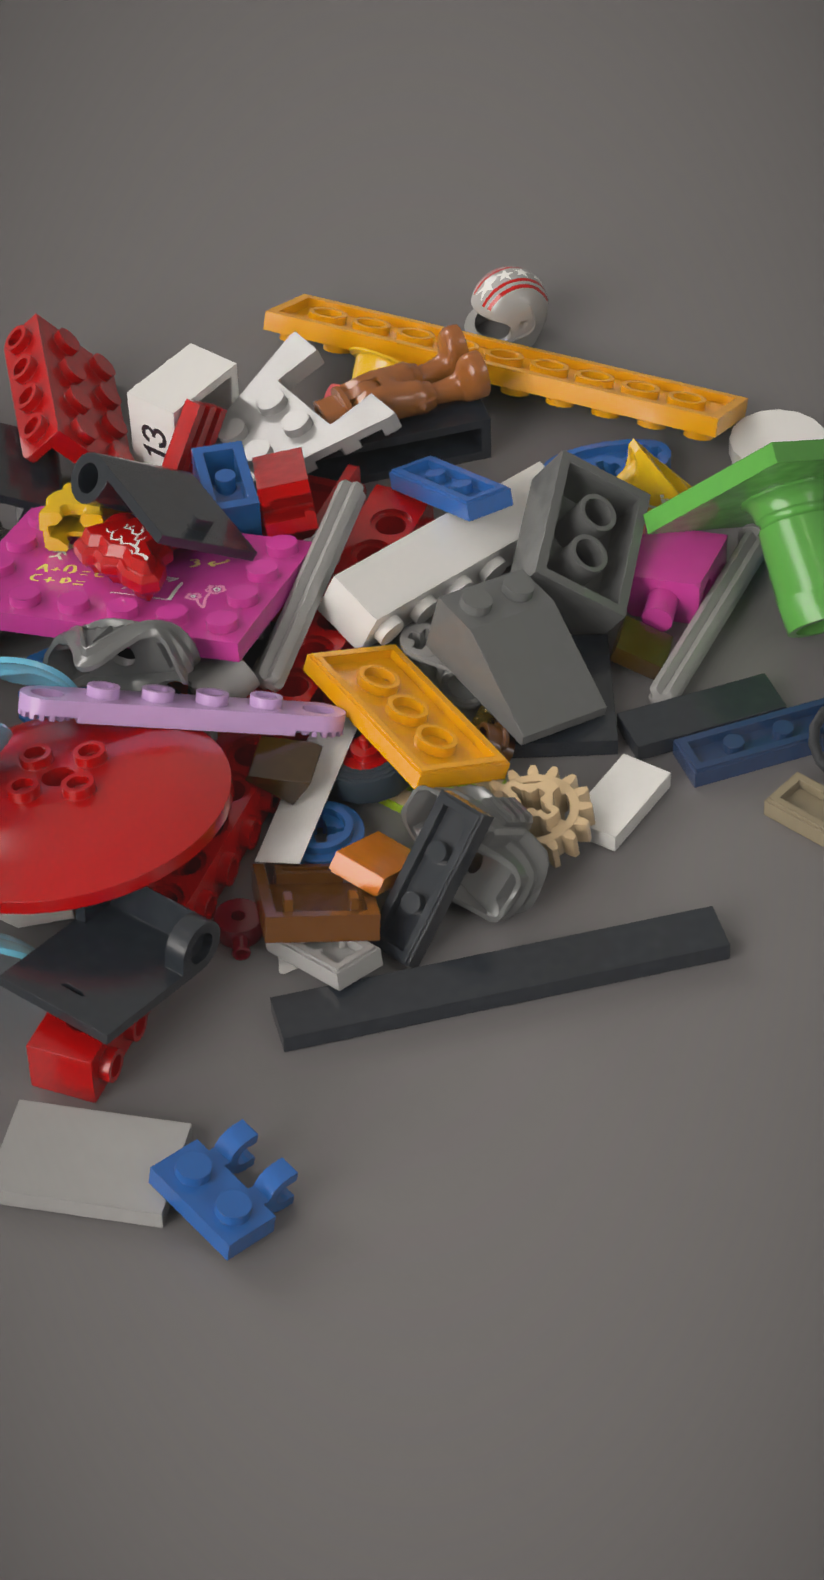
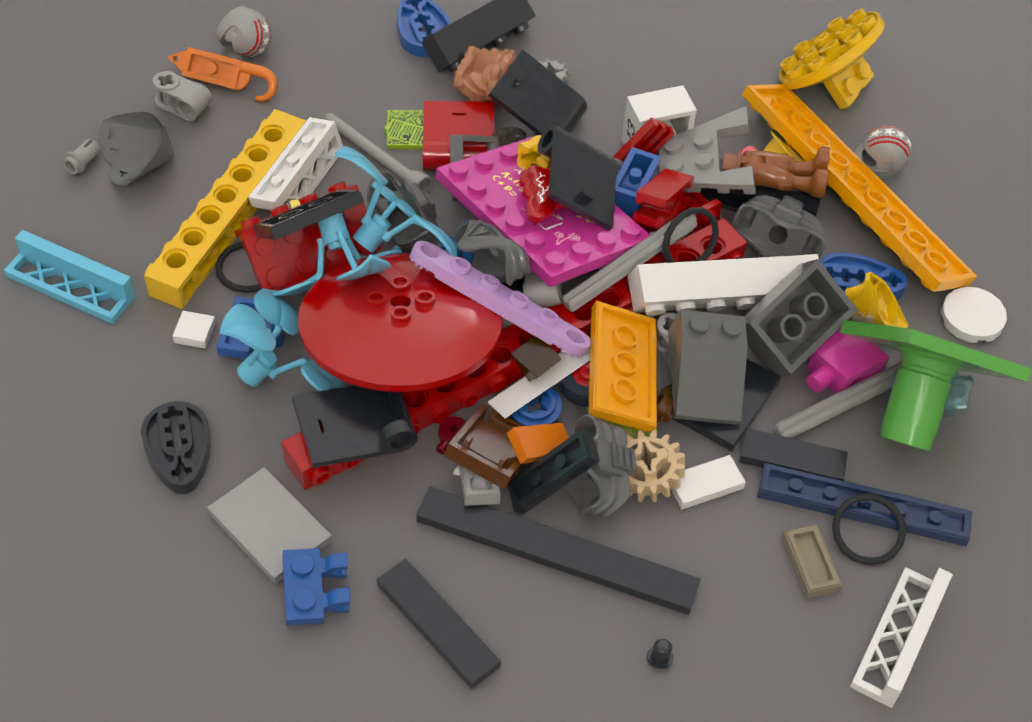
camera: 30 degrees right, 10 degrees up
red bracket [4,313,134,464] -> none
blue tile [389,455,513,522] -> none
dark brown tile [610,615,673,680] -> none
none -> black tile [377,558,501,689]
none -> black piece [647,639,673,669]
none -> black piece [662,207,719,263]
none -> dark grey piece [732,195,826,259]
none -> yellow bracket [779,8,885,110]

